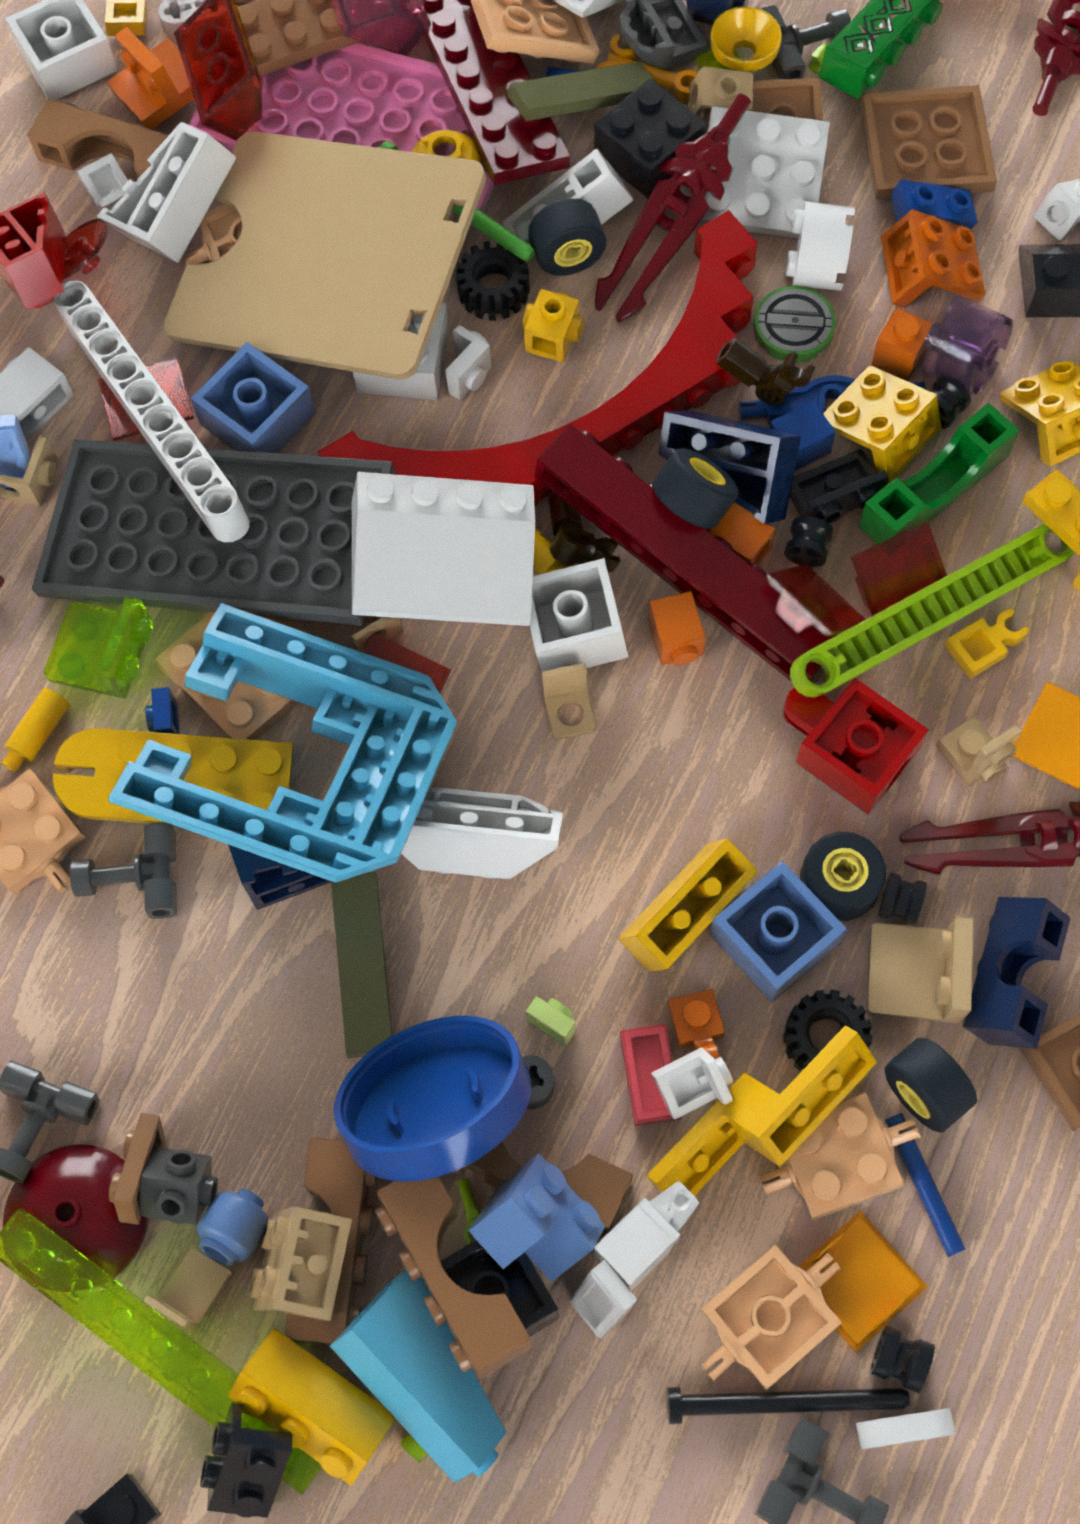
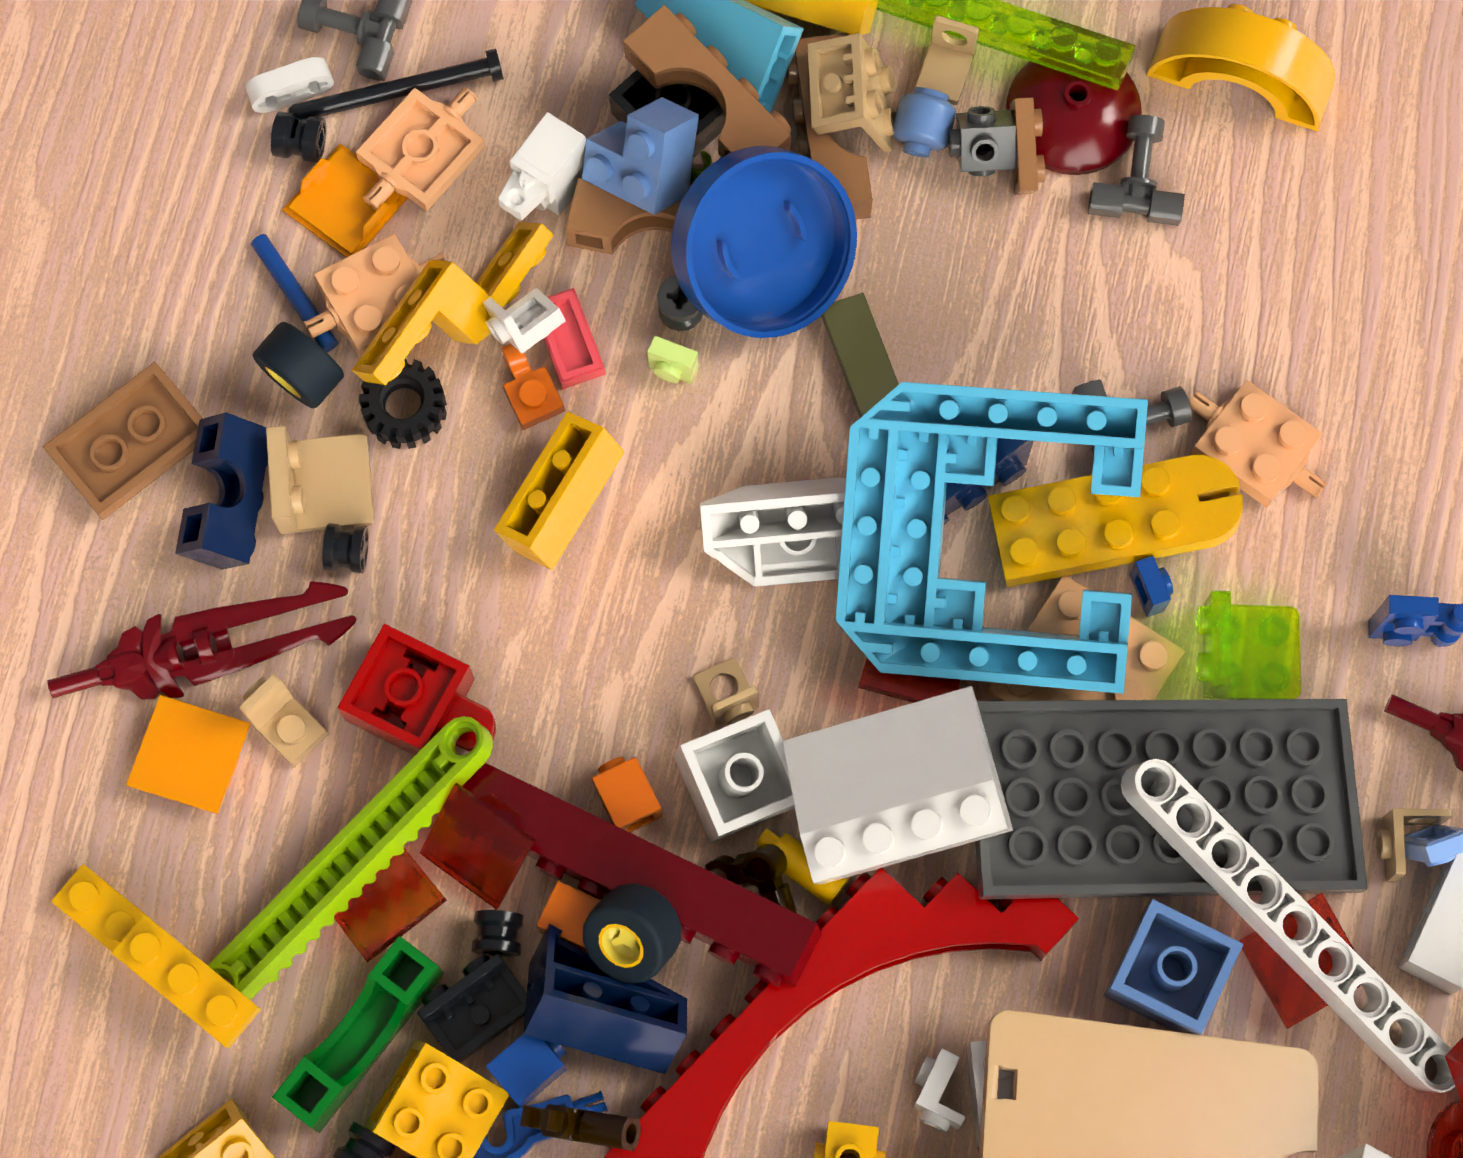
camera: 165 degrees right, 5 degrees up
yellow cylinder [1,688,70,773] -> none
white tile [569,1260,638,1338] -> none
medium blue brick [709,861,847,1003] -> none
black wheel [800,832,886,921] -> none
yellow plate [944,609,1029,679] -> none

